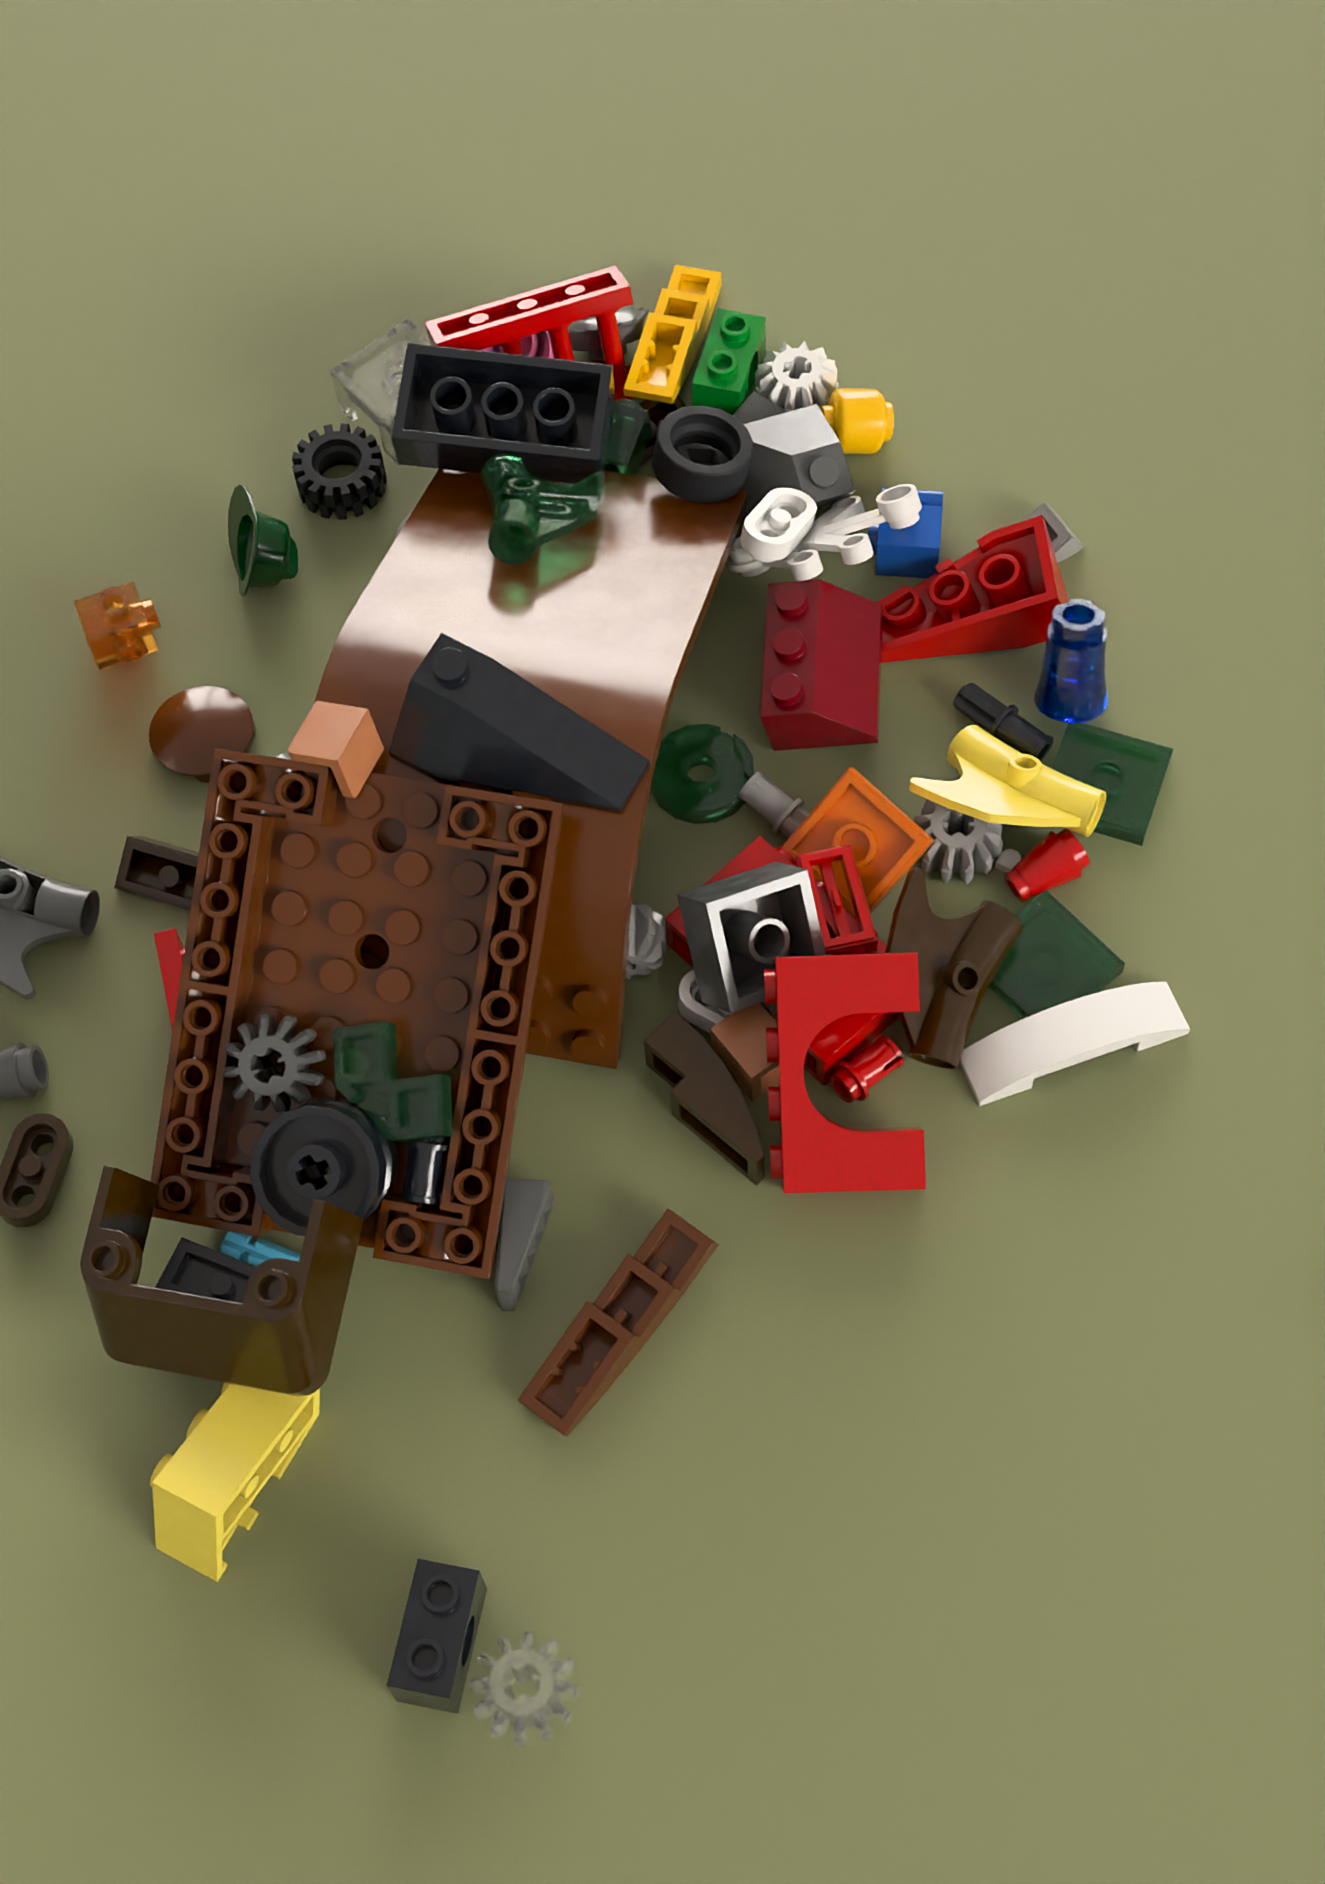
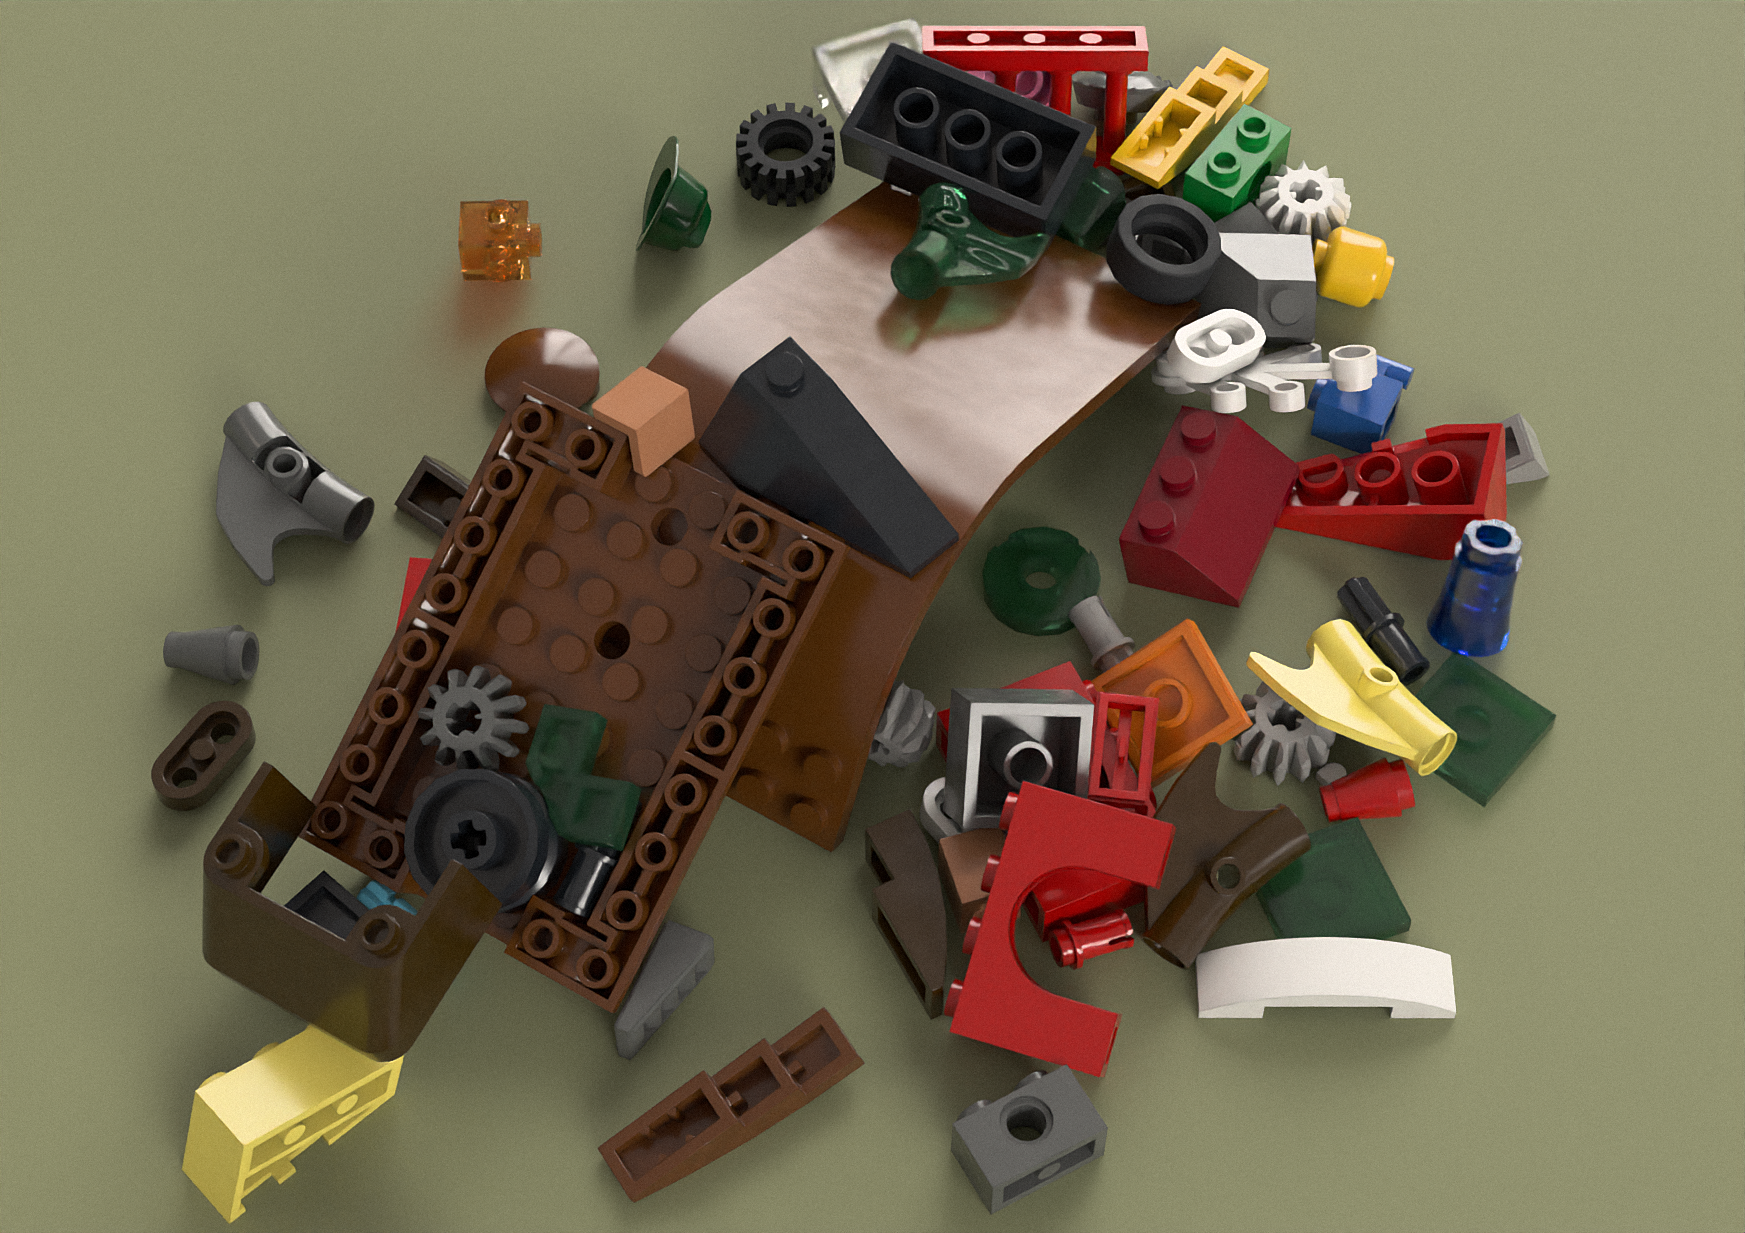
camera: 15 degrees right, 5 degrees down
none -> dark grey brick [951,1064,1108,1214]

